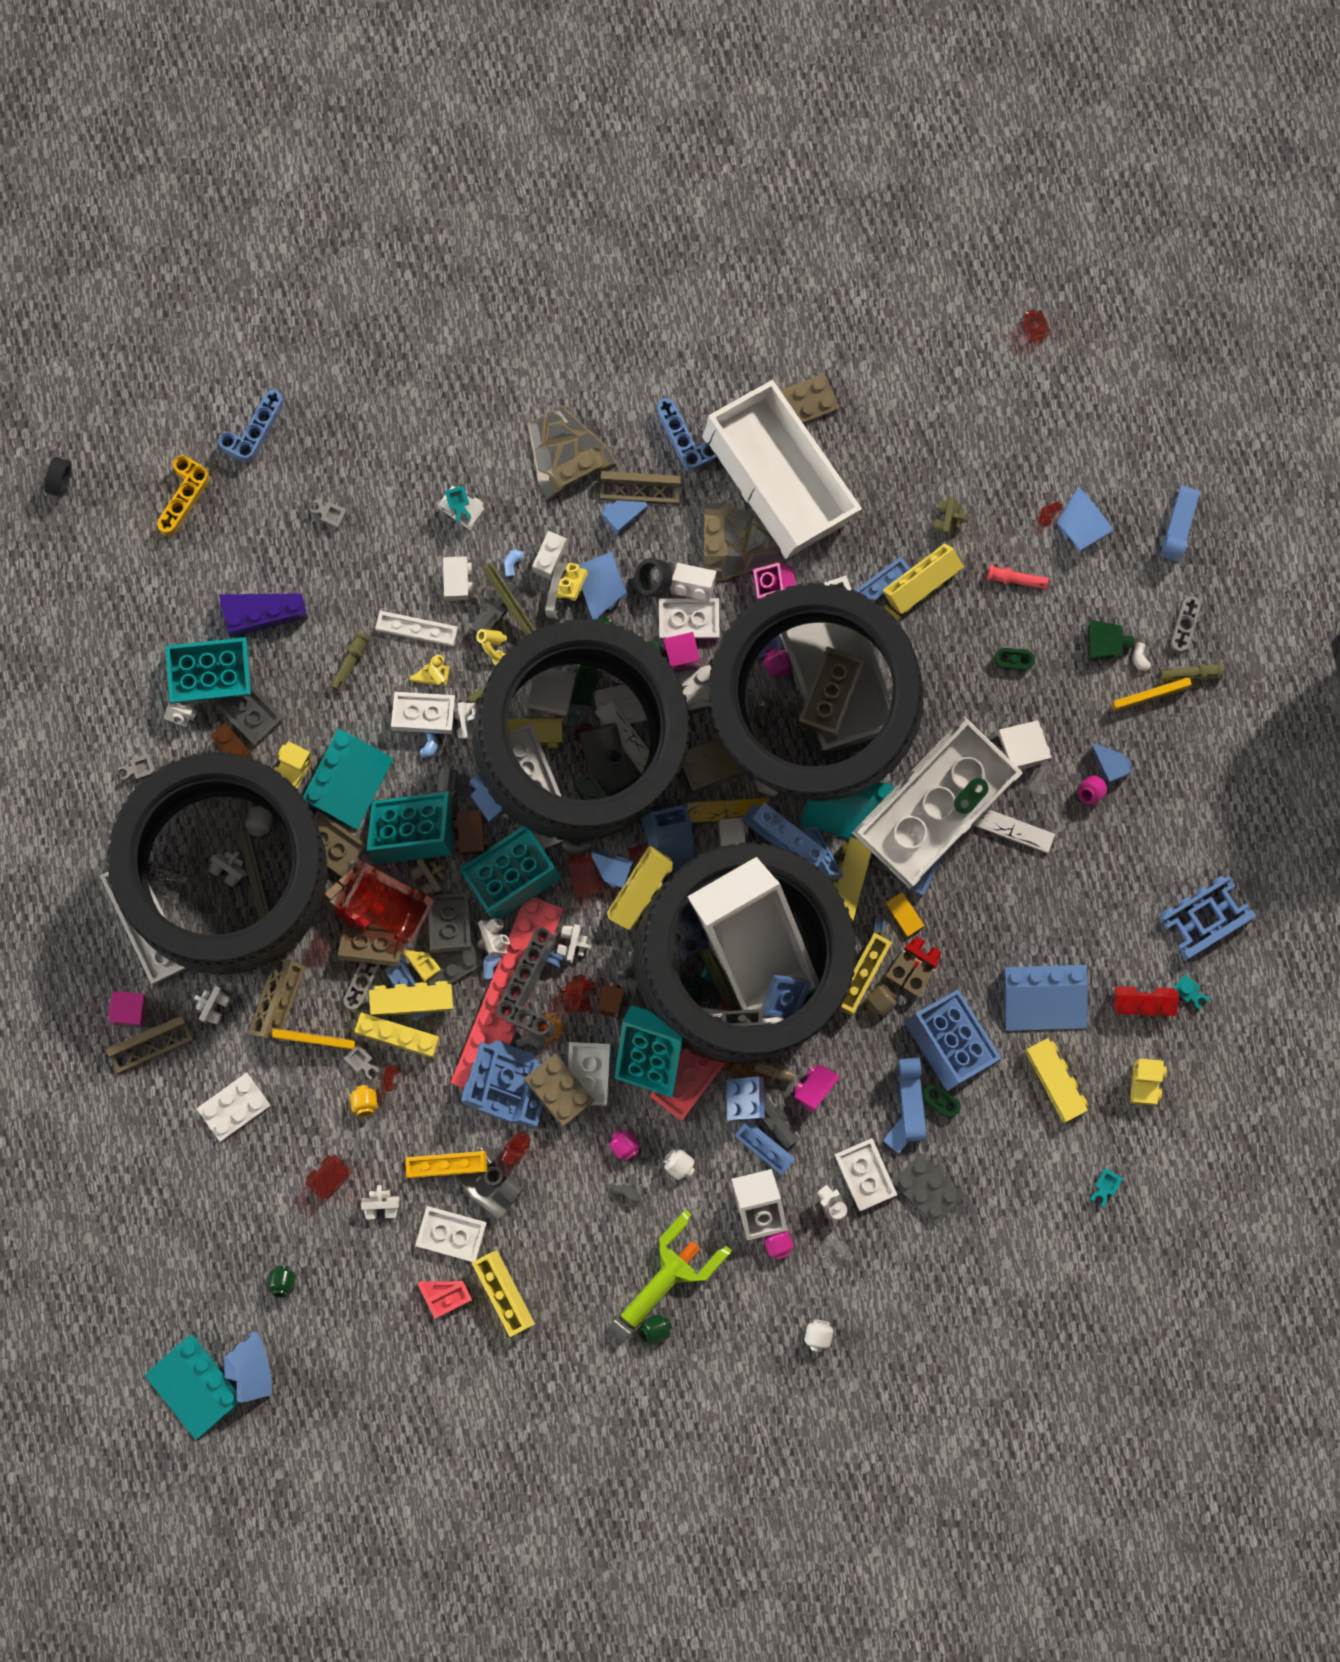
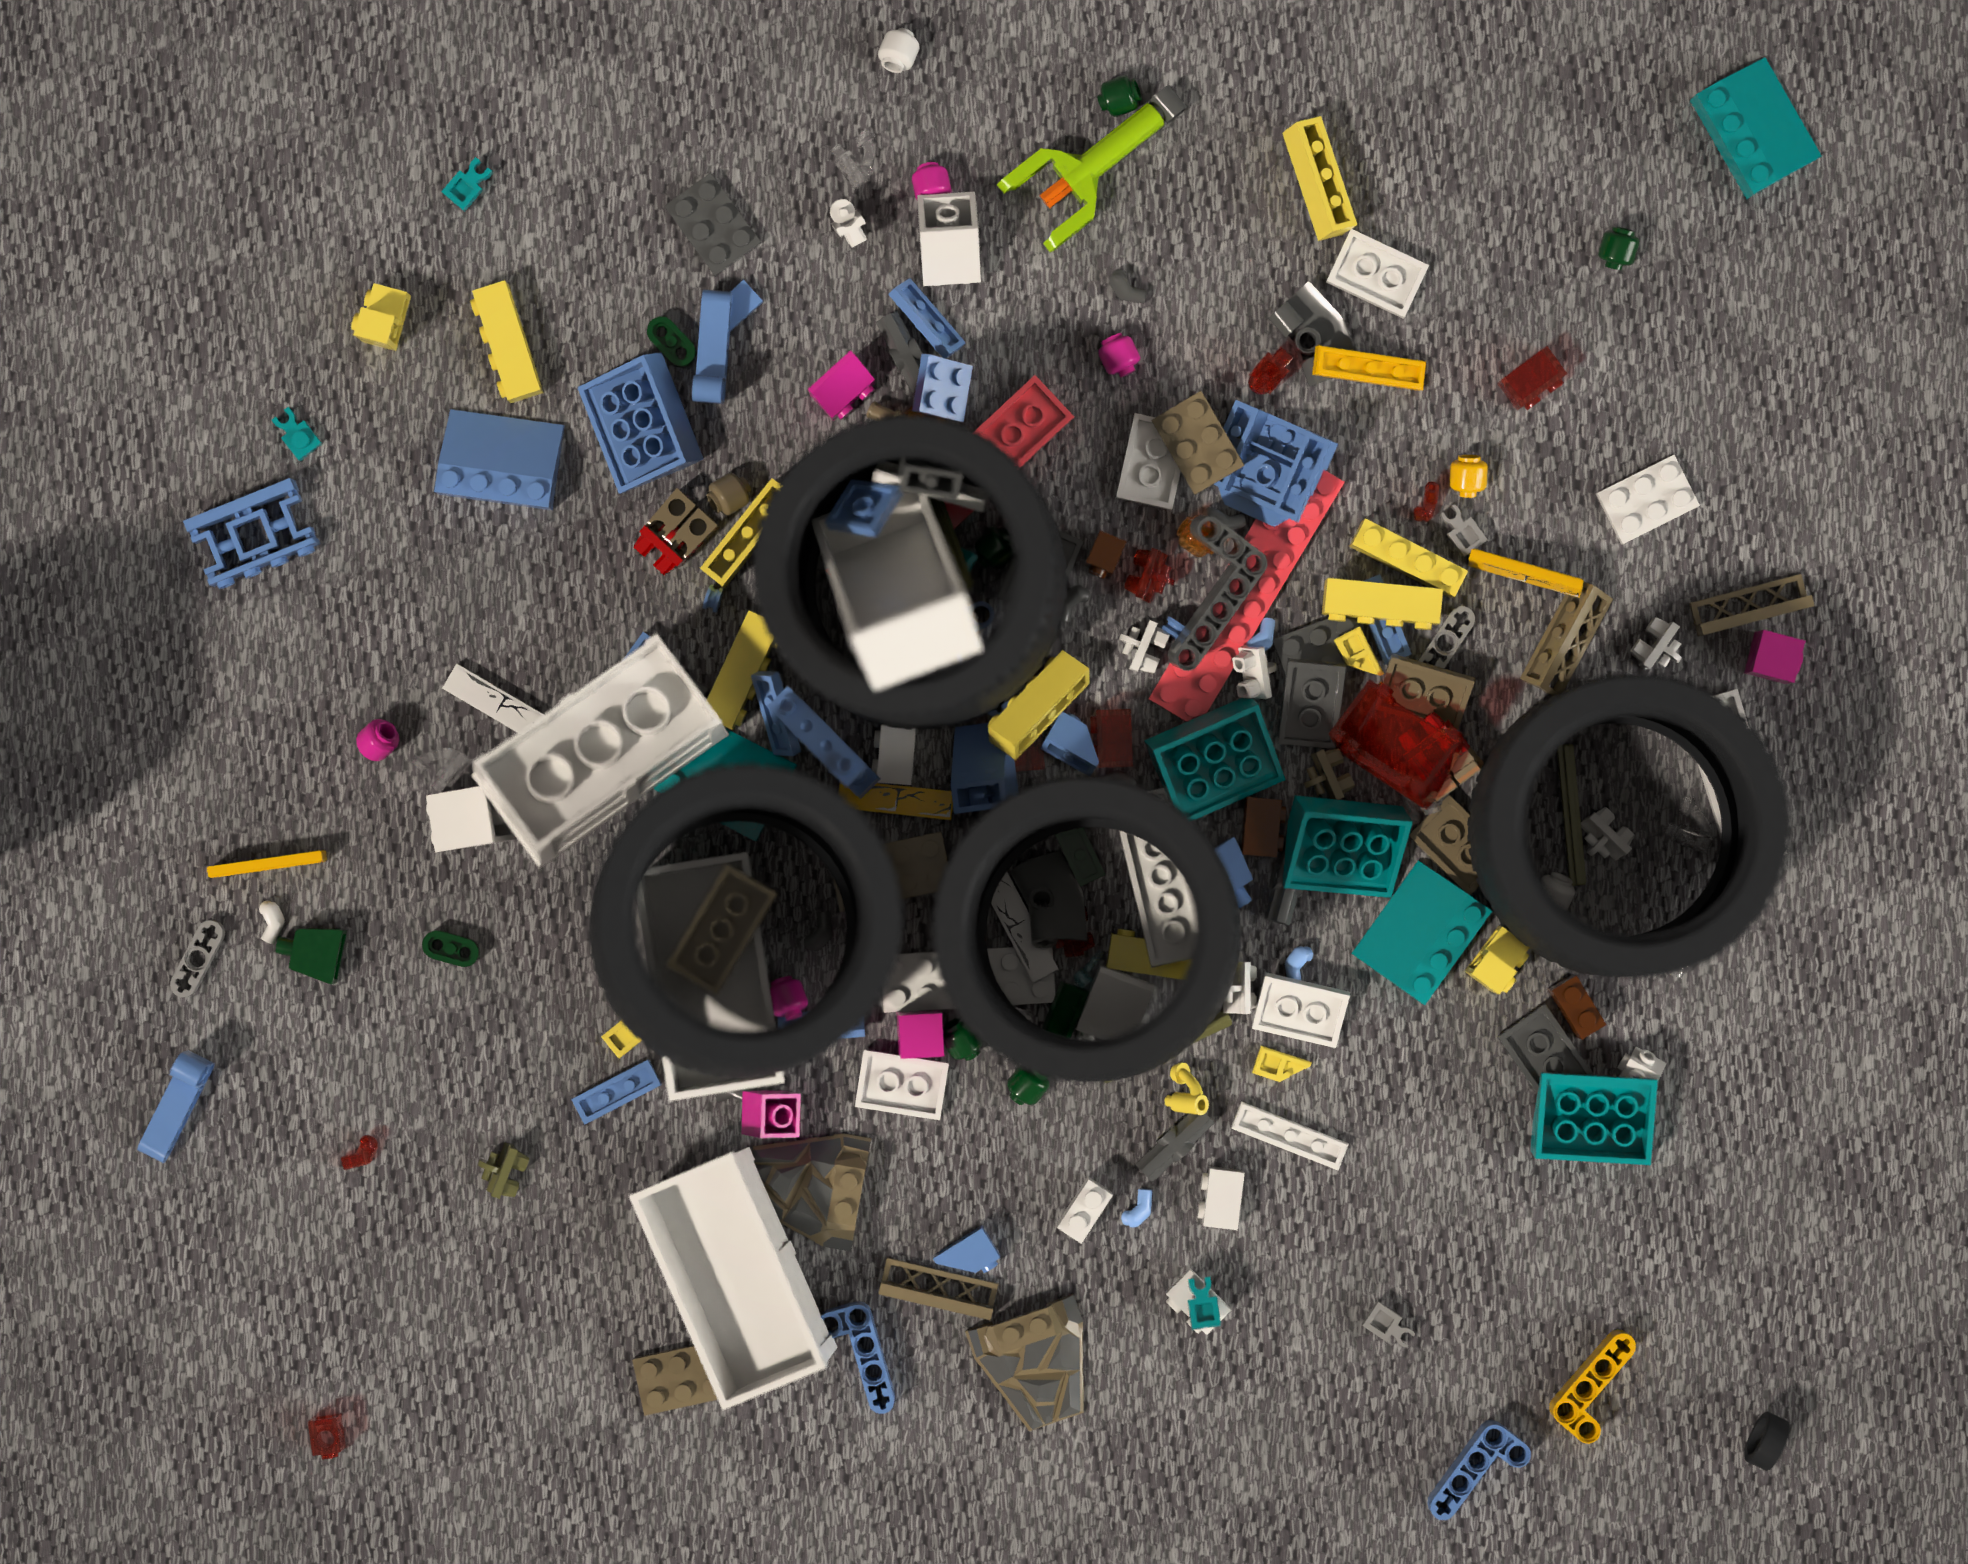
camera: 170 degrees left, 10 degrees up
light grey plate [118,754,155,781] -> none
dark purple wedge [218,593,308,638] -> none
medium blue slope [224,1331,272,1402] -> none
olive pin [330,631,371,691] -> none
white hips [361,1185,399,1219] -> none
coral wing [417,1281,472,1319] -> none
light yellow arm [428,655,447,686] -> none
olive axle [482,563,535,636] -> none
light grey beam [545,563,568,619] -> none
light yellow hips [556,563,588,601] -> none
medium blue slope [579,552,628,621] -> none
teal slope [614,1005,683,1097] -> none
black tyre [634,558,673,597] -> none
white head [663,1149,695,1180] -> none
white brick [671,563,716,602] -> none
white plate [834,1138,897,1212] -> none
light yellow brick [882,543,964,614] -> none
yellow tile [885,892,924,937] -> none
dark green plate [954,778,989,814] -> none
coral pin [987,564,1049,590] -> none
medium blue slope [1056,488,1113,552] -> none
medium blue slope [1090,744,1132,785] -> none
red arch [1113,986,1179,1016] -> none
olive pin [1161,662,1223,682] -> none

